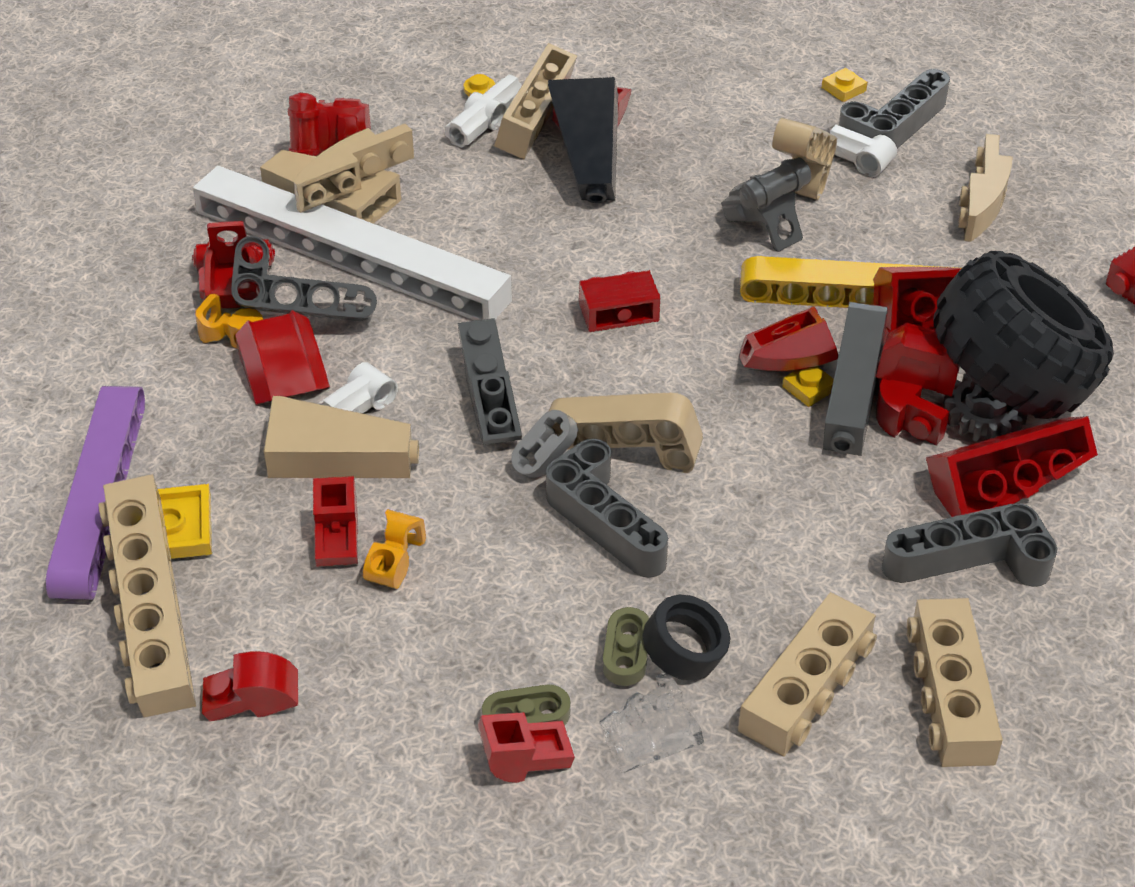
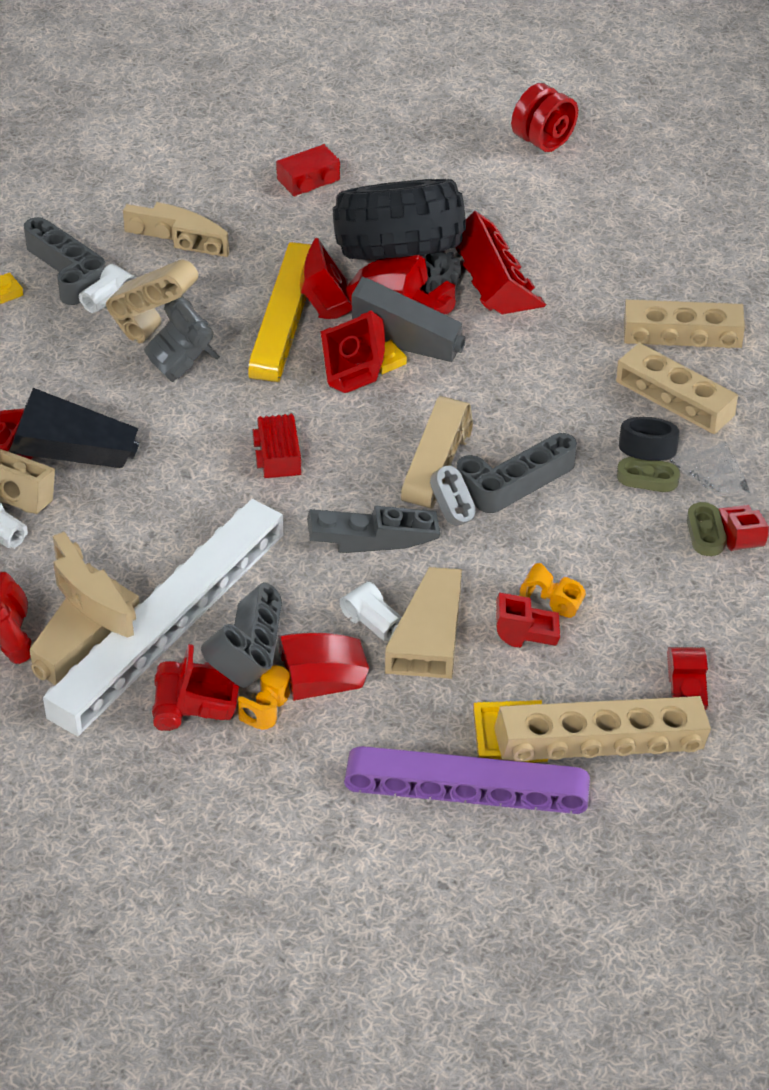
camera: 85 degrees left, 0 degrees up
dark grey beam [881,503,1058,587] -> none

